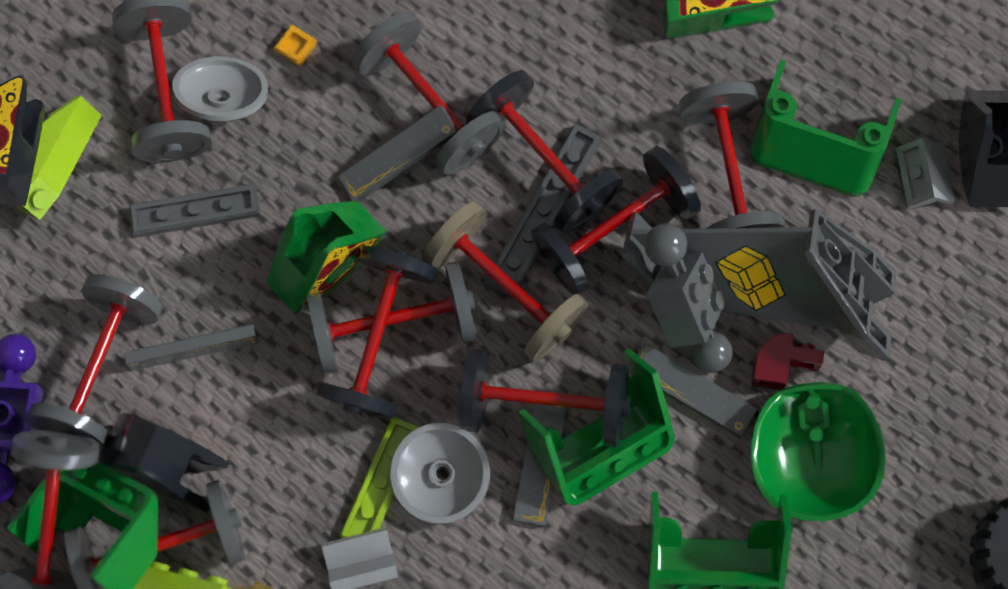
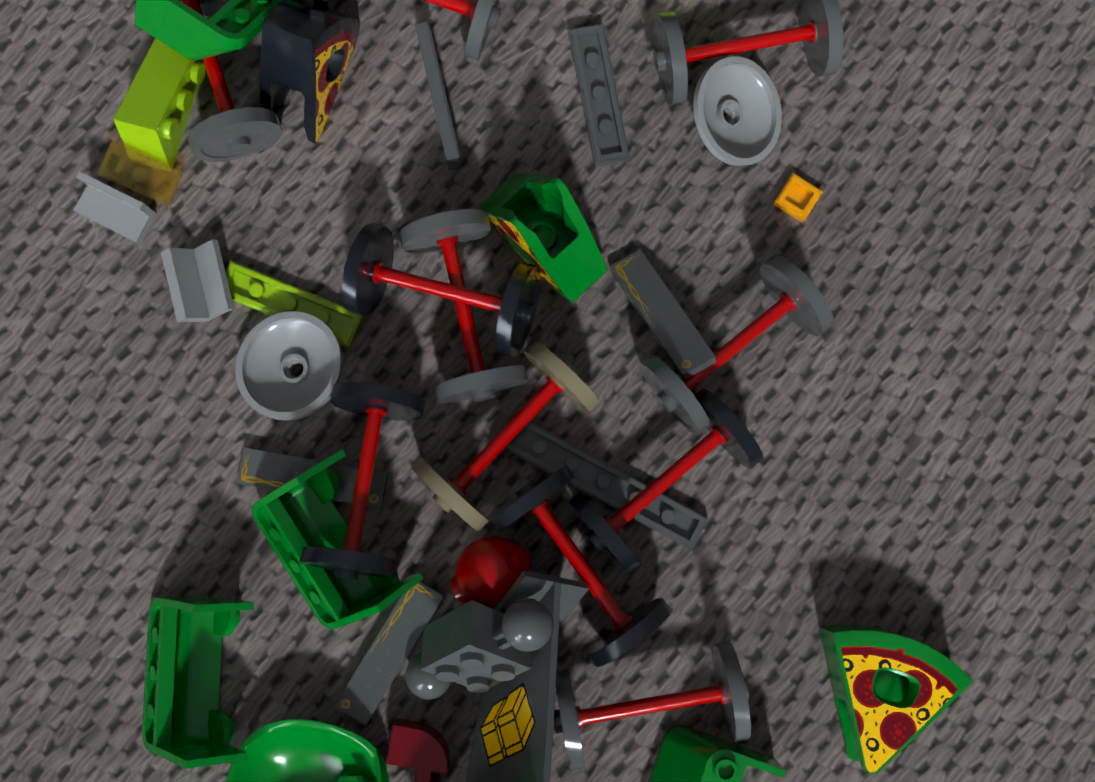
camera: 85 degrees right, 10 degrees up
none -> red brick [451,536,530,609]

